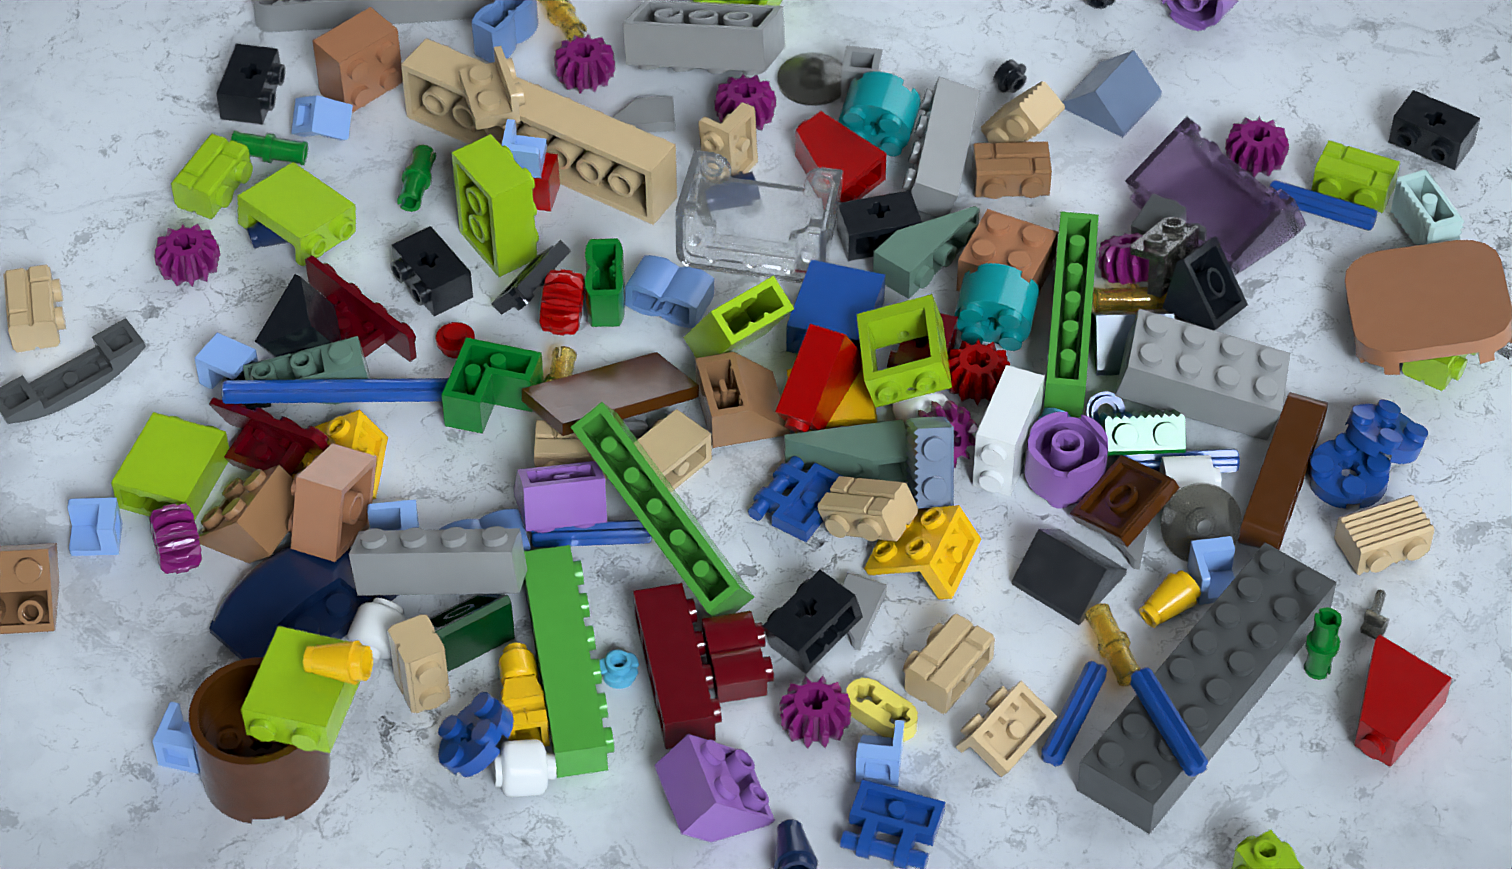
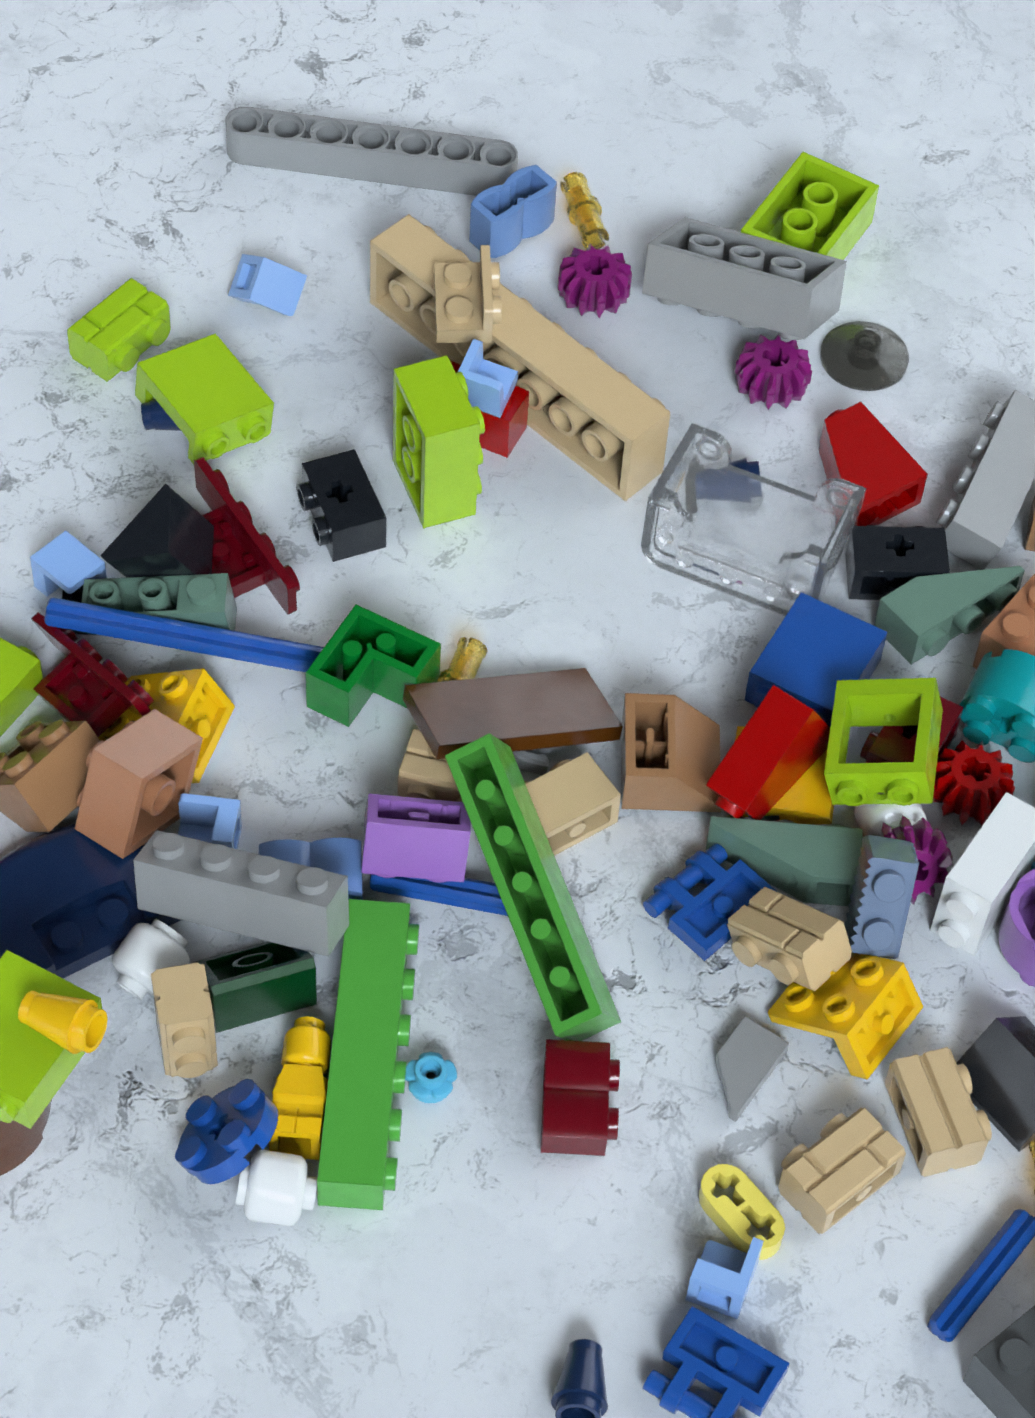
camera: 10 degrees right, 5 degrees up
magenta gear [154,223,220,287] -> none
black brick [216,43,285,125] -> none
green pin [231,131,308,165] -> none
nougat brick [313,7,403,113] -> none
green pin [397,145,436,212] -> none
red plate [436,322,475,358] -> none
black plate [491,240,571,315] -> none
red gear [539,269,585,336] -> none
green brick [585,238,625,327] -> none
light grey tile [612,96,675,132] -> none
medium blue brick [625,255,714,328] -> none
dark red brick [633,583,722,750] -> none
medium lavender slope [654,734,775,842] -> none
lime brick [683,276,794,358] -> none
tan bracket [698,102,758,182] -> none
black brick [763,569,863,674] -> none
magenta gear [780,675,851,749] -> none
teal brick [838,71,921,157] -> none
light grey brick [841,46,882,103] -> none
tan bracket [956,681,1057,777] -> none
none -> tan brick [885,1047,992,1177]

